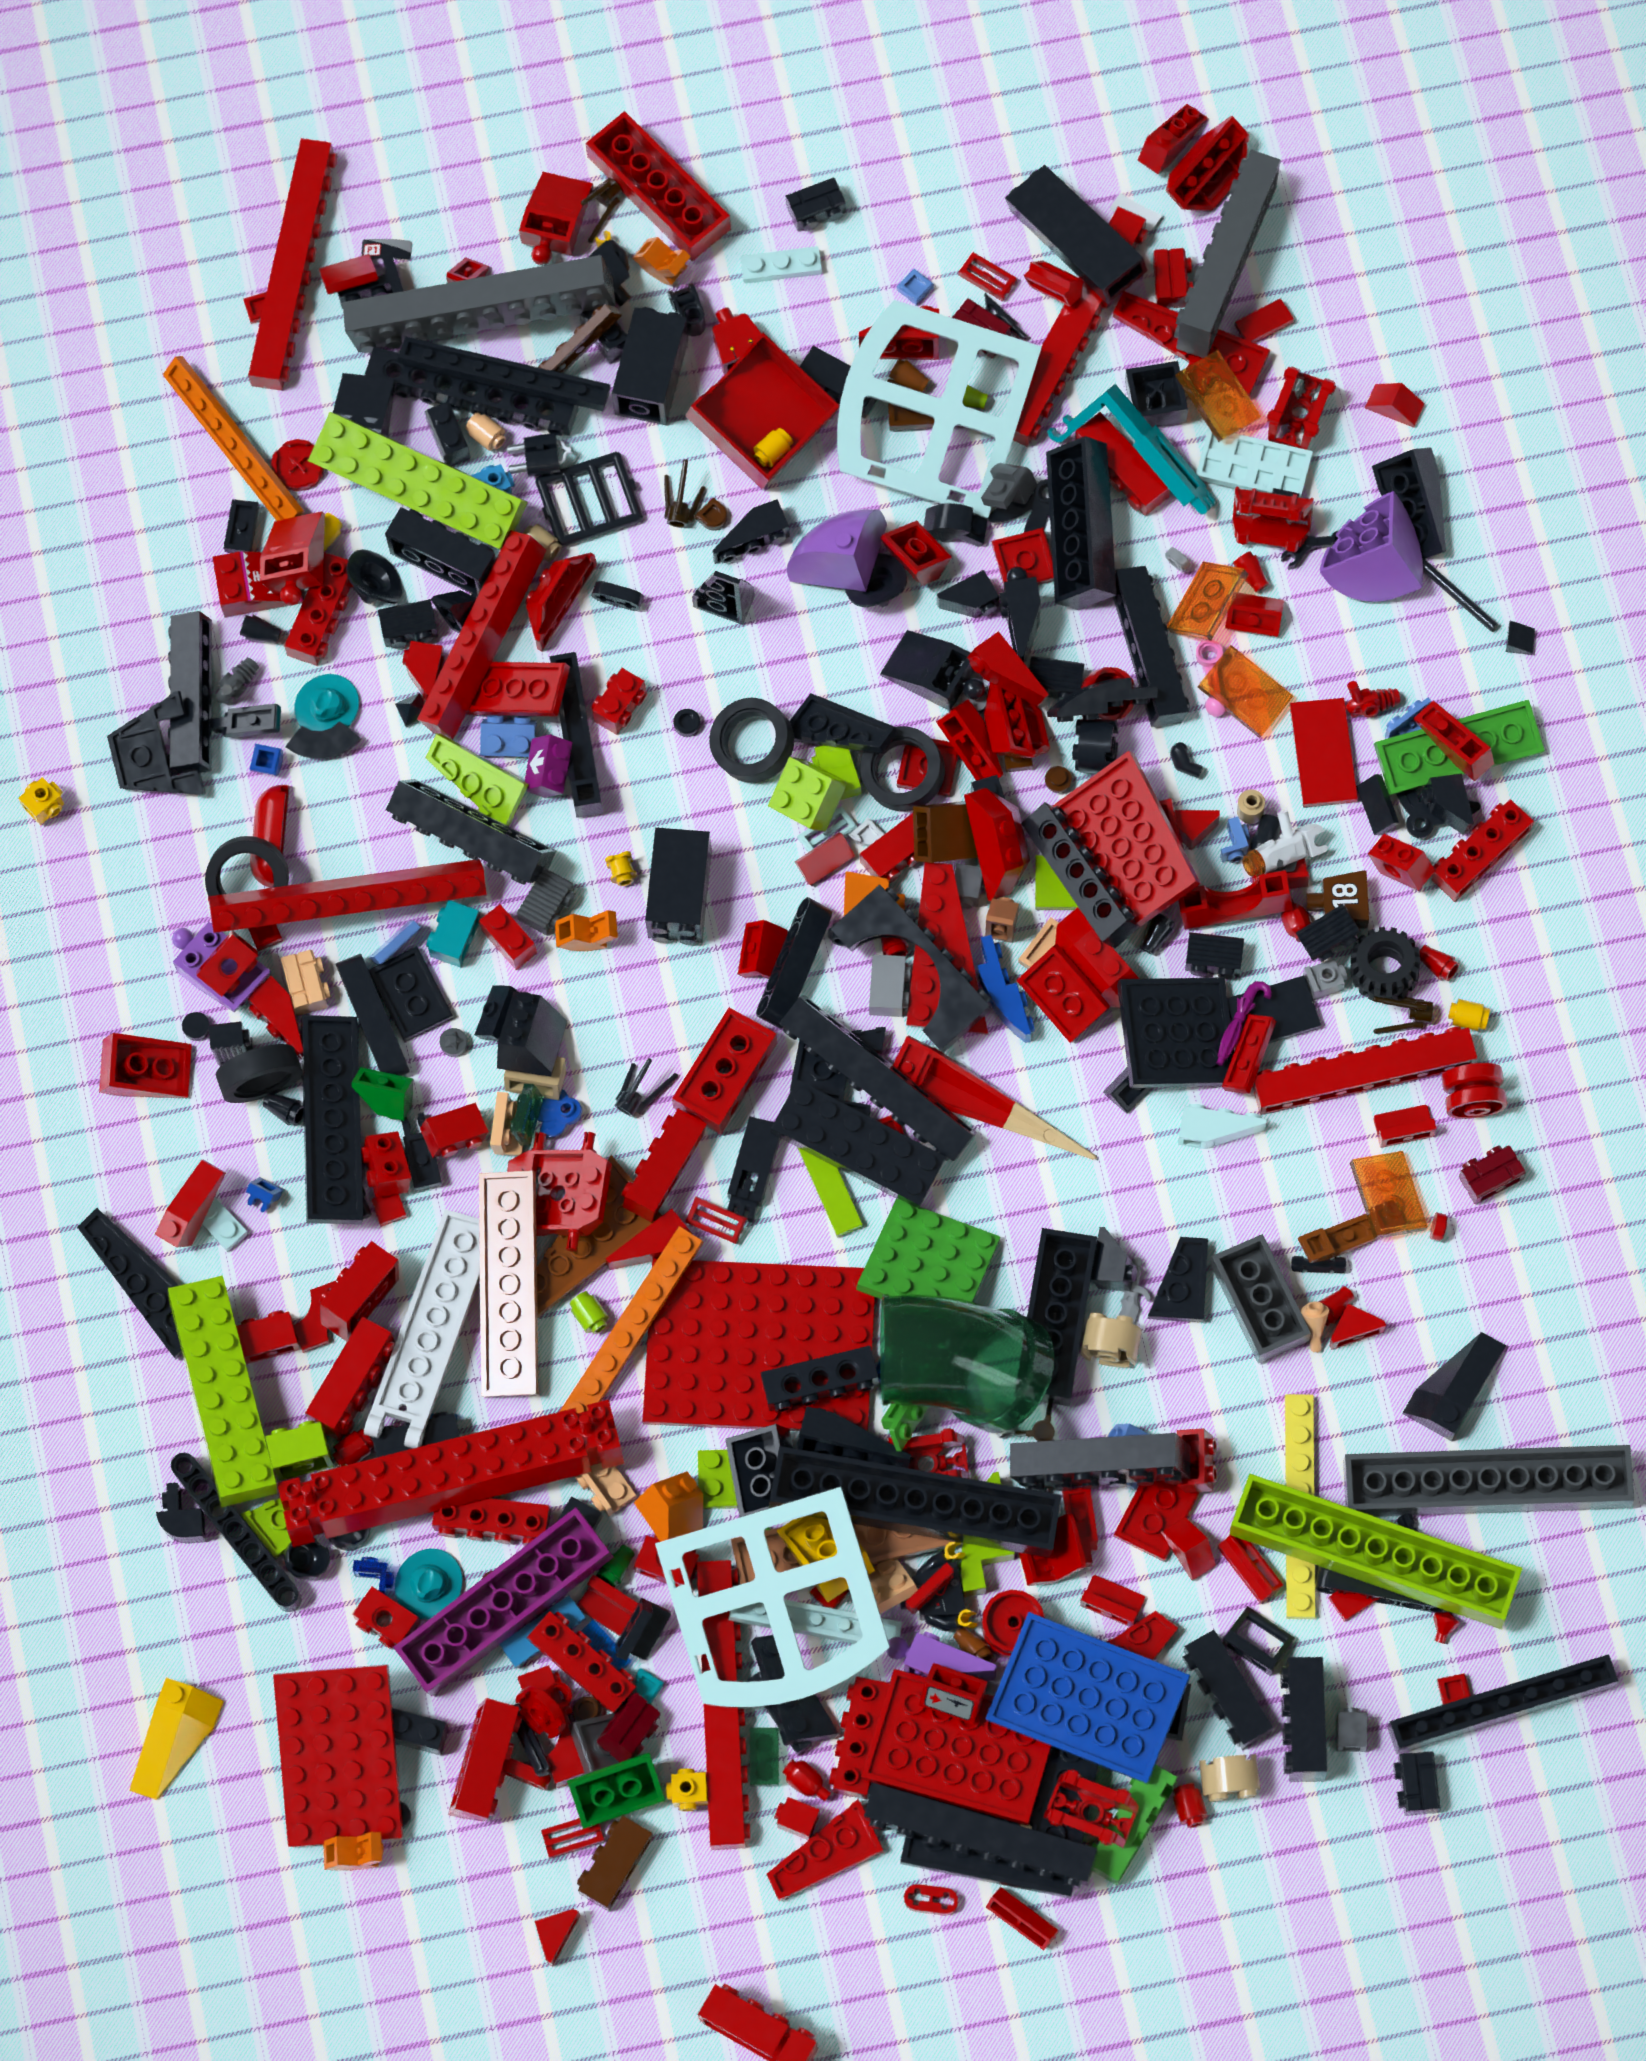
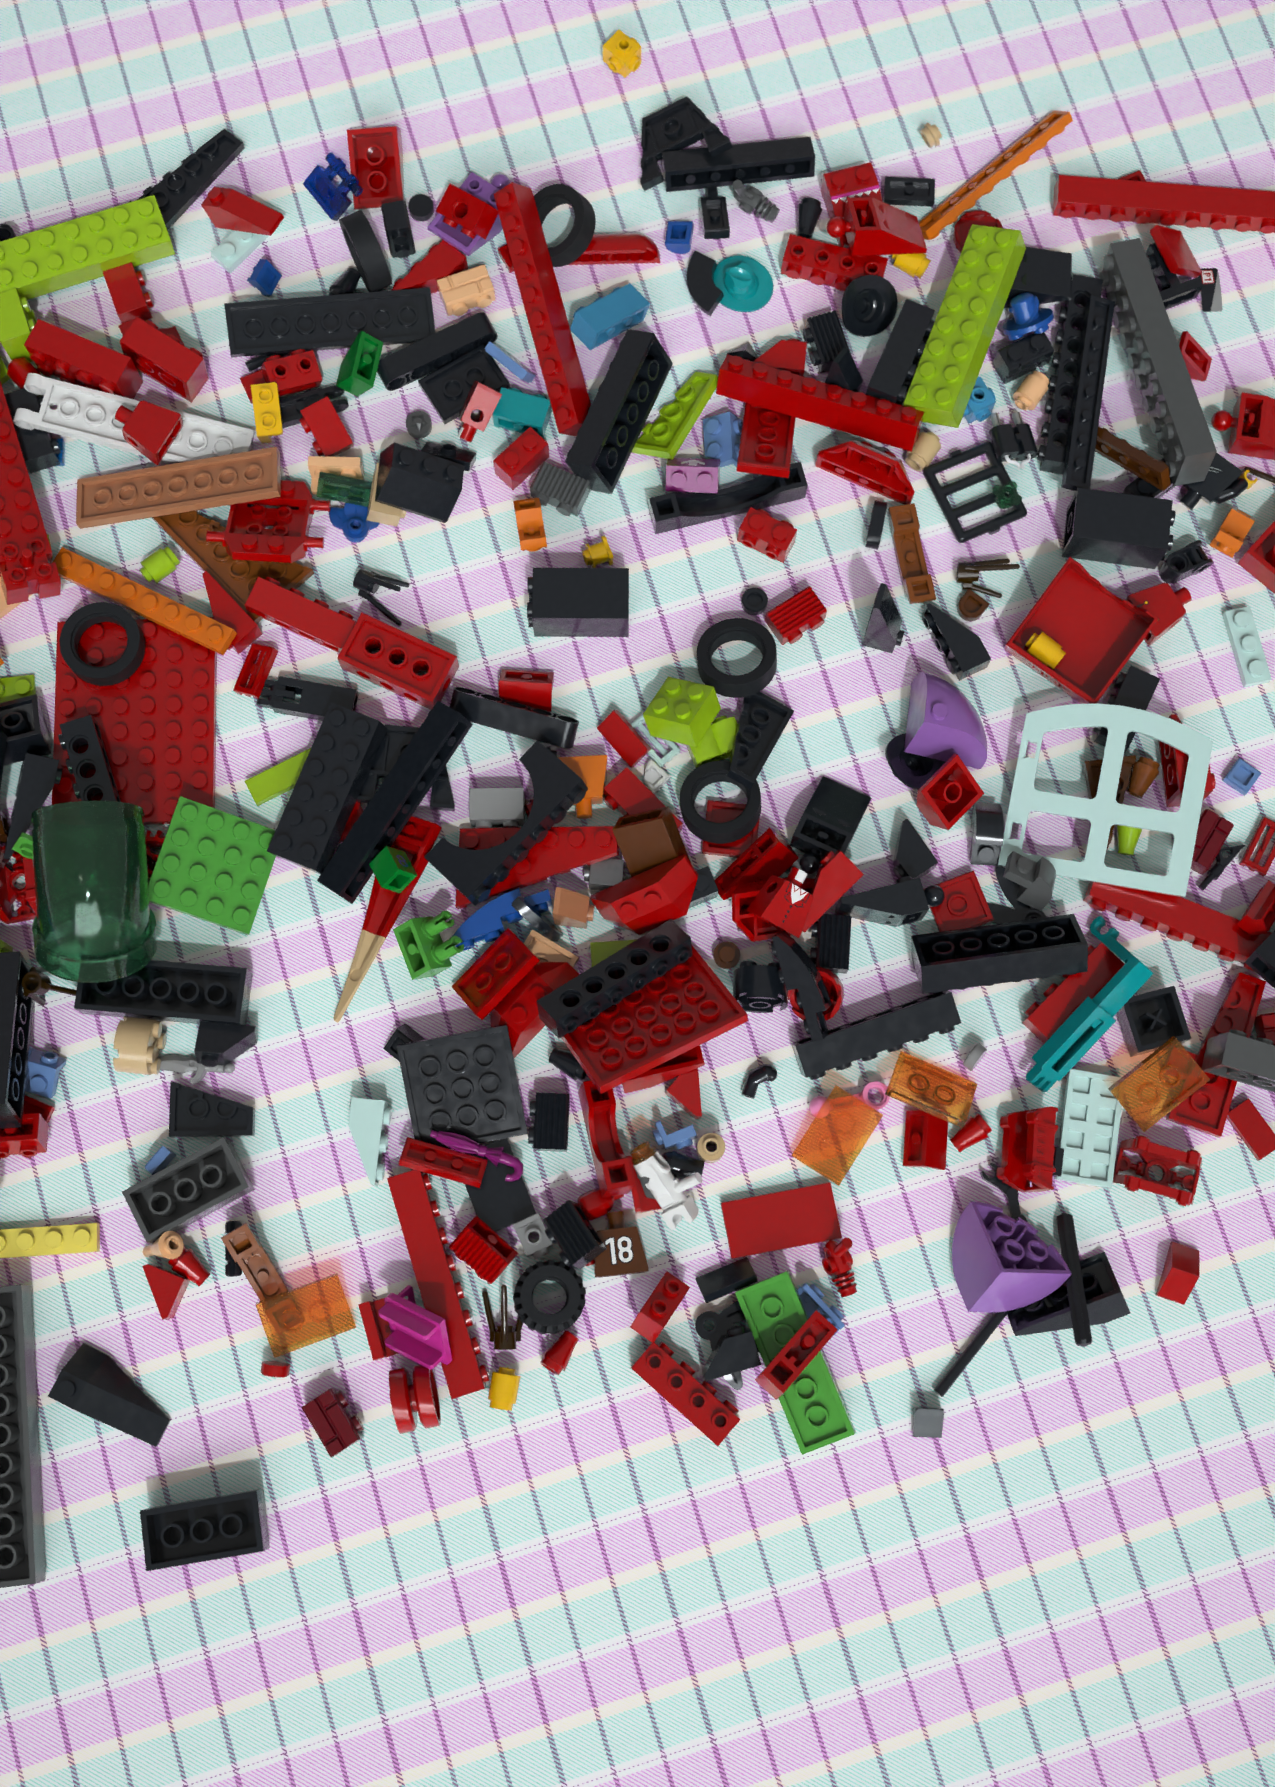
camera: 80 degrees right, 5 degrees up
none -> black tyre [59,602,145,686]
none -> red torso [115,401,183,465]
none -> black brick [140,1488,270,1571]
none -> medium blue tile [145,1146,176,1175]
none -> yellow bracket [251,382,283,444]
none -> clear blue plate [302,153,363,221]
none -> green brick [369,846,417,893]
none -> dark pink piece [378,1285,452,1370]
none -> bright green brick [393,910,464,980]
none -> red brick [449,1215,518,1284]
none -> torso [457,380,502,443]
none -> black tile [511,896,563,941]
none -> dark azure brick [570,283,650,350]
none -> red torso [747,867,813,938]
none -> red brick [764,586,827,645]
none -> dark orange slope [888,503,936,604]
none -> tan plate [920,122,942,148]
none -> clear green plate [992,481,1022,509]
none -> blue plate [1002,293,1054,341]
none -> black axle [1056,1213,1092,1347]

